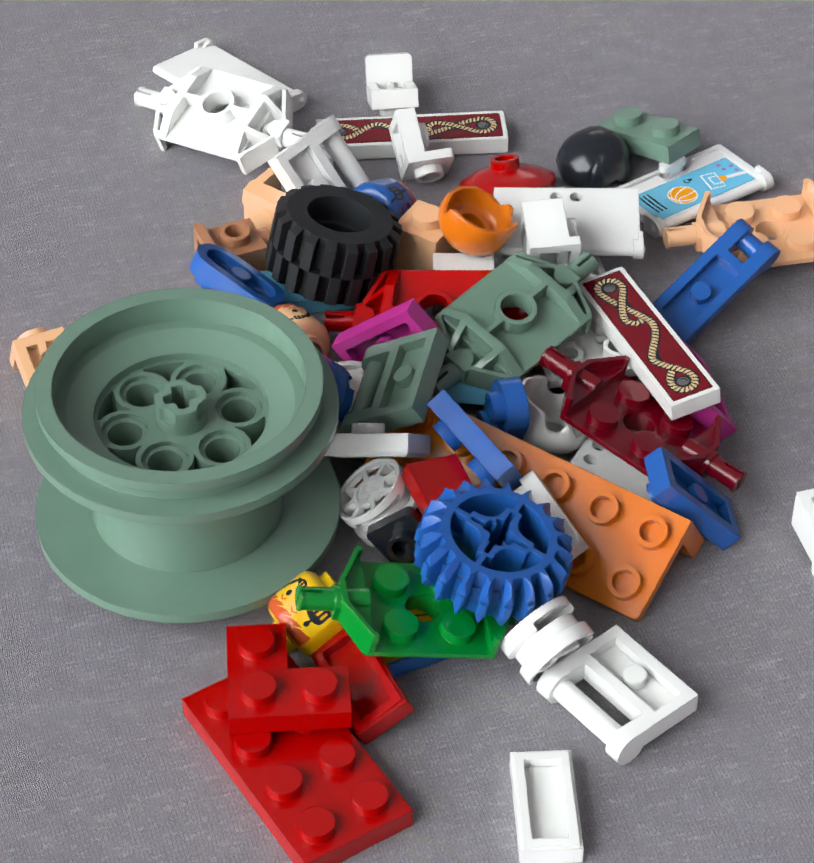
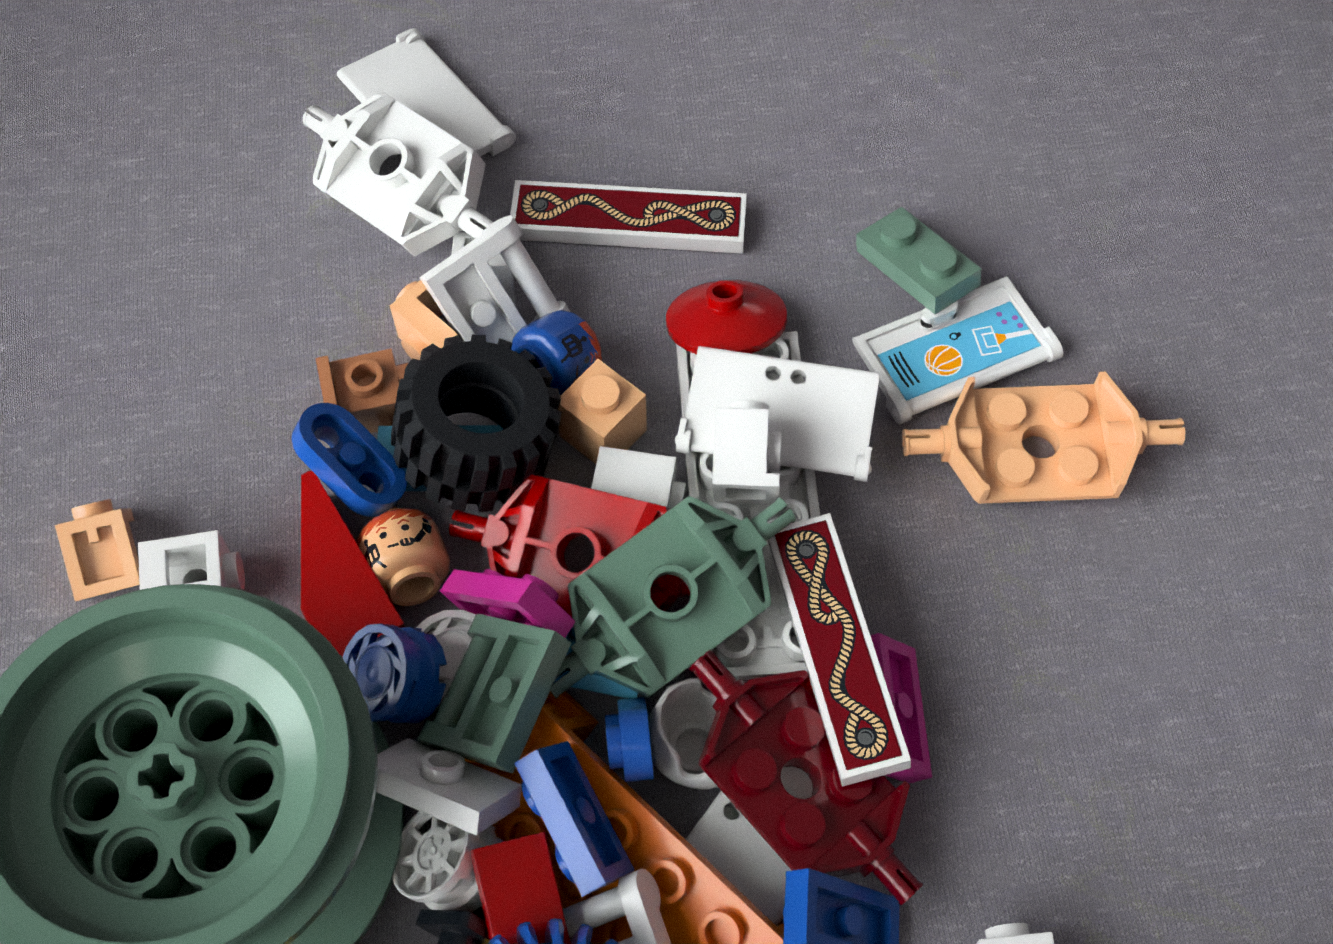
camera: 10 degrees right, 20 degrees up
white bracket [365,52,419,116] -> none
white bracket [389,107,455,183] -> none
orange hair [438,186,518,257] -> none
black hair [556,126,633,188] -> none
blue plate [652,218,781,345] -> none

